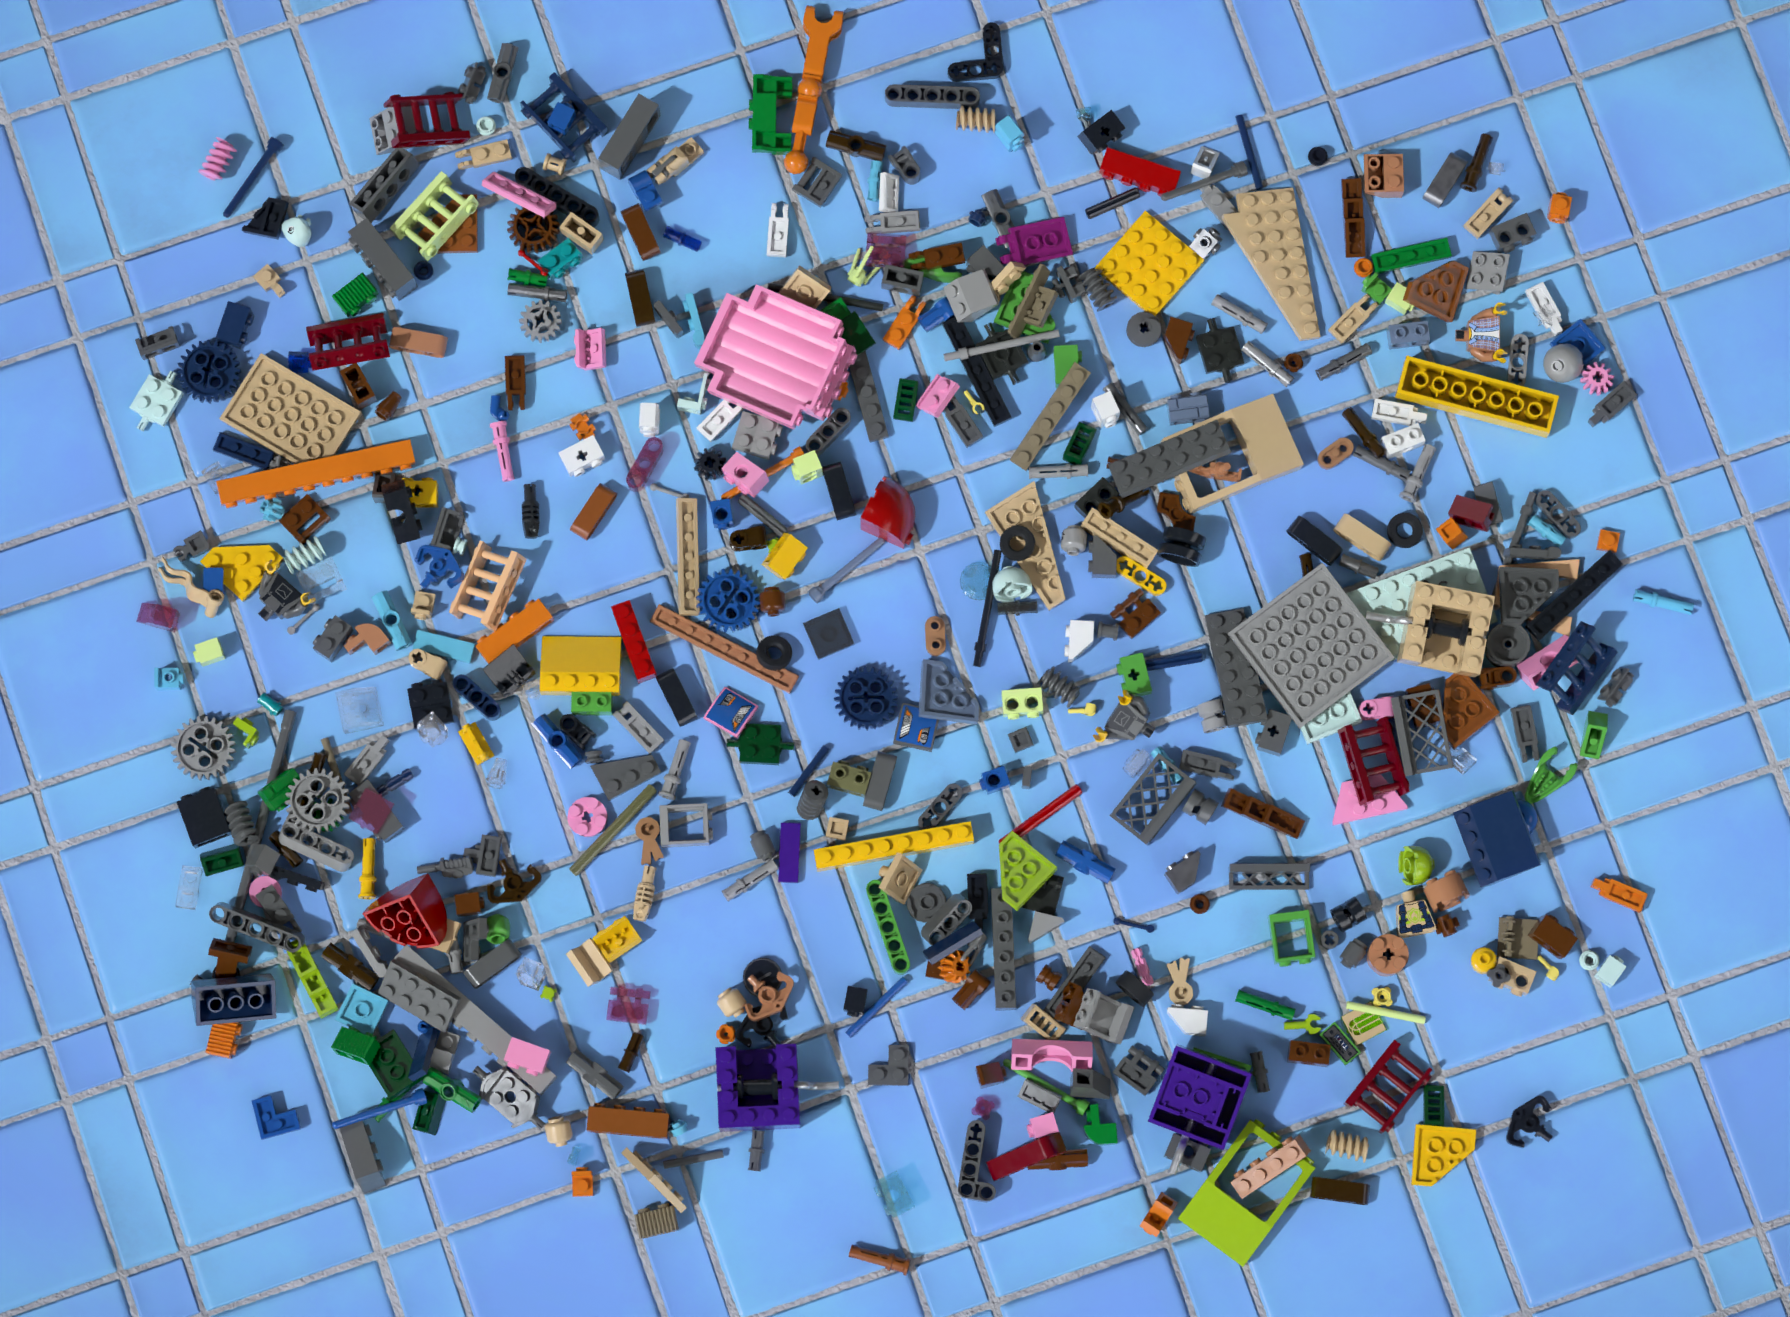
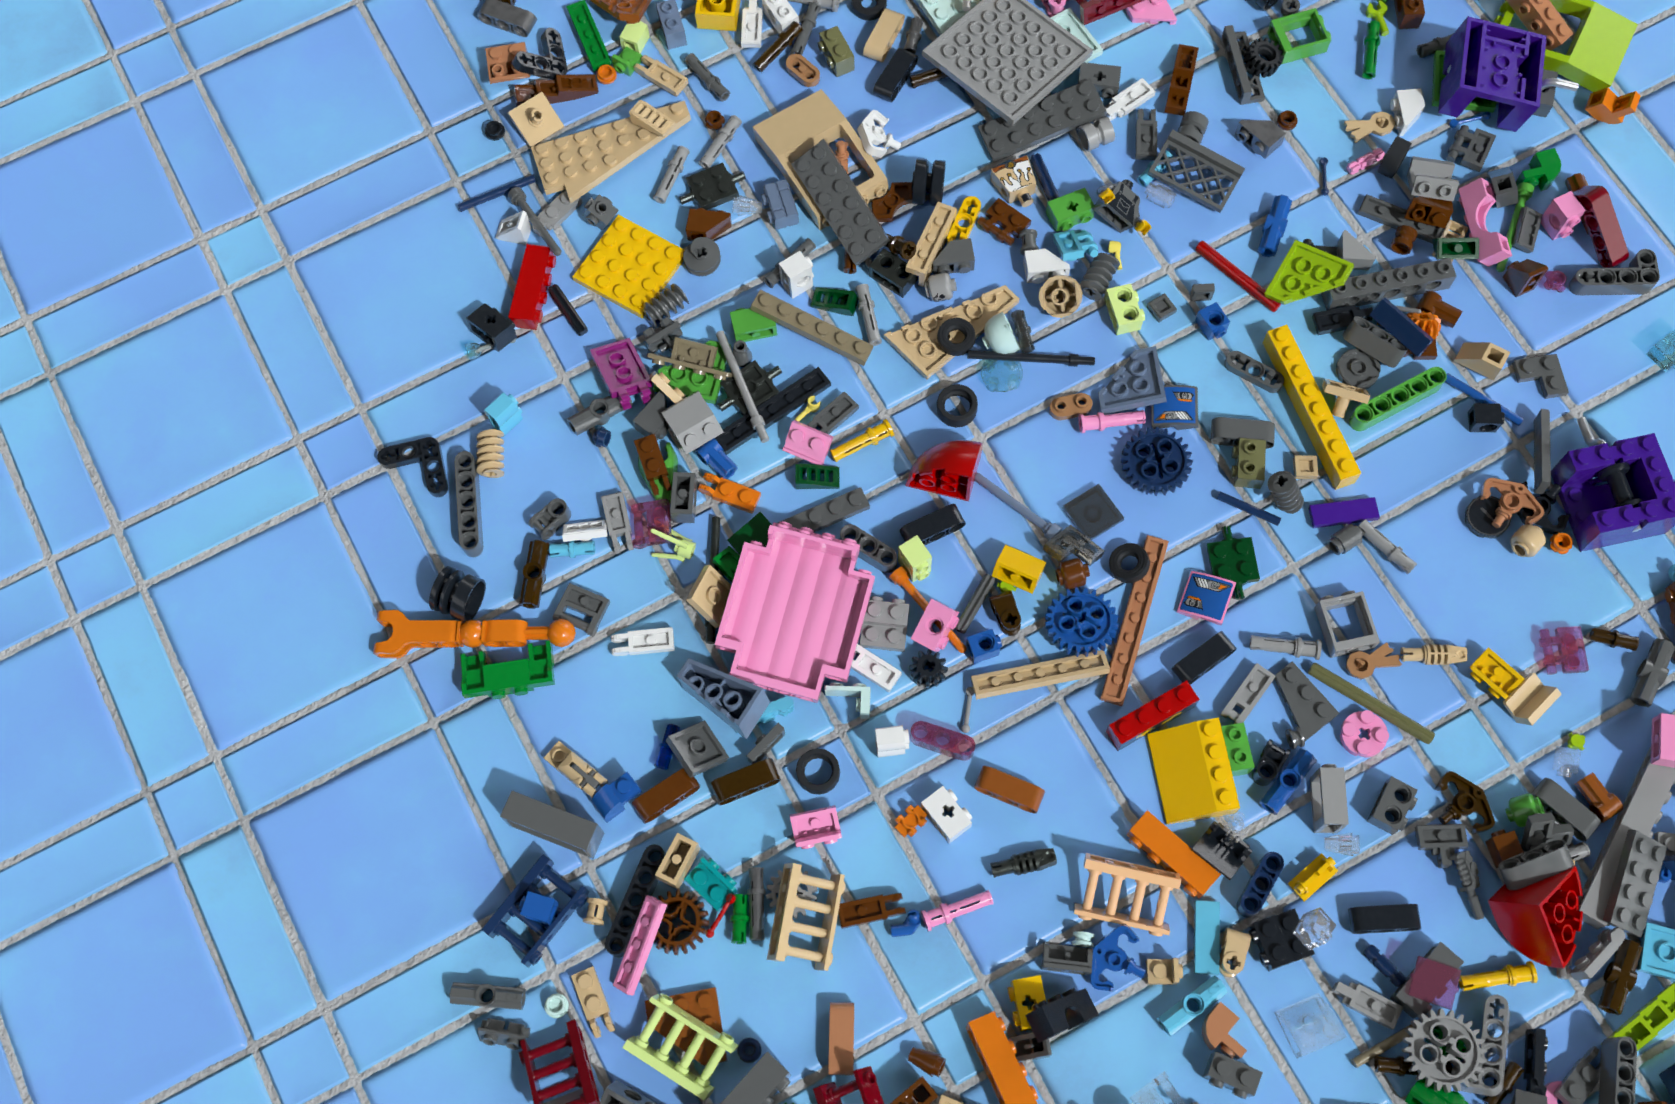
camera: 95 degrees left, 10 degrees down
none -> black wheel [429,566,486,622]
none -> tan tile [508,92,565,149]
none -> black beam [512,28,568,80]
none -> tan slope [629,100,676,138]
none -> dark grey plate [666,720,729,778]
none -> sand blue wedge [677,658,770,739]
none -> clear cone [732,195,762,216]
none -> tan fence [767,863,845,971]
none -> black tyre [796,748,840,795]
none -> olive brick [818,26,855,77]
none -> yellow pin [829,419,894,462]
none -> white piece [857,110,901,158]
none -> black tyre [937,384,978,428]
none -> torso [990,155,1036,207]
none -> tan cylinder [1039,275,1083,318]
none -> clear smoke plate [1043,525,1105,566]
none -> medium azure plate [1053,230,1098,261]
none -> bright pink pin [1078,410,1146,433]
none -> white hinge [1106,78,1156,121]
none -> black tyre [1243,38,1284,78]
none -> light grey window [1310,764,1349,833]
none -> black beam [1348,904,1422,934]
none -> dark grey brick [1367,776,1418,835]
none -> dark green slope [1433,237,1479,260]
none -> tan slope [1454,342,1510,380]
none -> dark grey beam [1498,840,1574,890]
none -> dark grey tile [1534,409,1551,494]
none -> dark orange piece [1575,772,1623,823]

